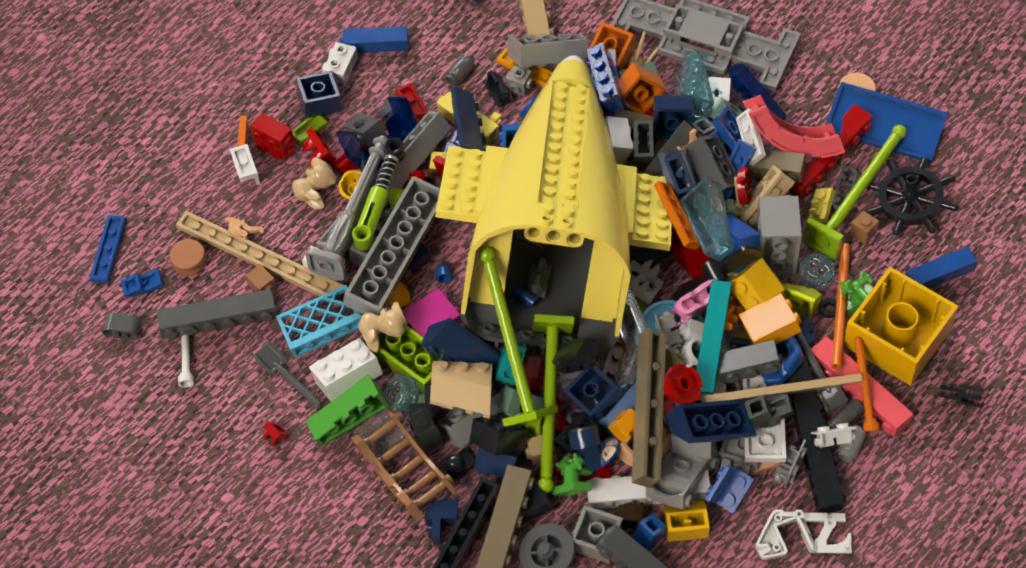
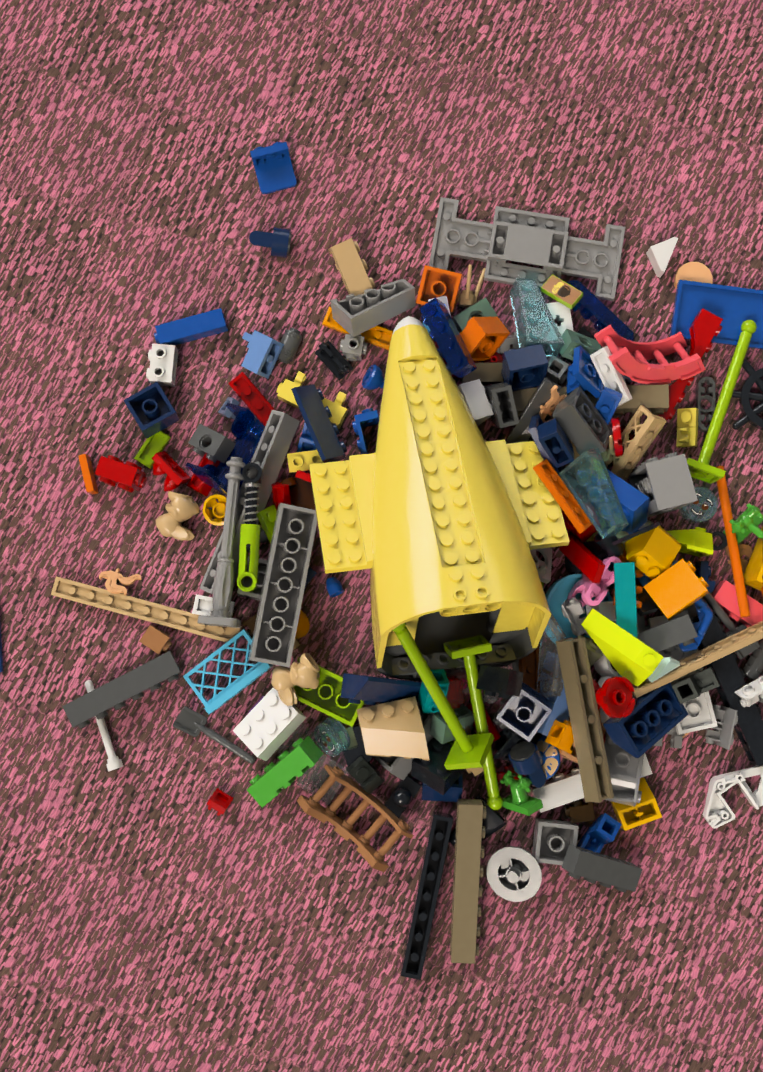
camera: 15 degrees left, 25 degrees up
dark grey beam [102,313,142,340] -> none
blue slope [121,268,165,298] -> none
nougat head [170,239,207,276] -> none
white panel [230,144,260,185] -> none
dark pink brick [402,288,462,338] -> none
dark blue brick [424,499,459,545] -> none
blue bracket [705,465,756,514] -> none
medium nougat brick [850,210,879,244] -> none
none -> medium blue hinge [241,330,284,379]
none -> tile [541,274,583,310]
none -> red tile [559,532,605,583]
none -> neon yellow wedge [581,608,663,687]
none -> white slope [646,237,678,278]
none -> light aqua slope [648,657,680,683]

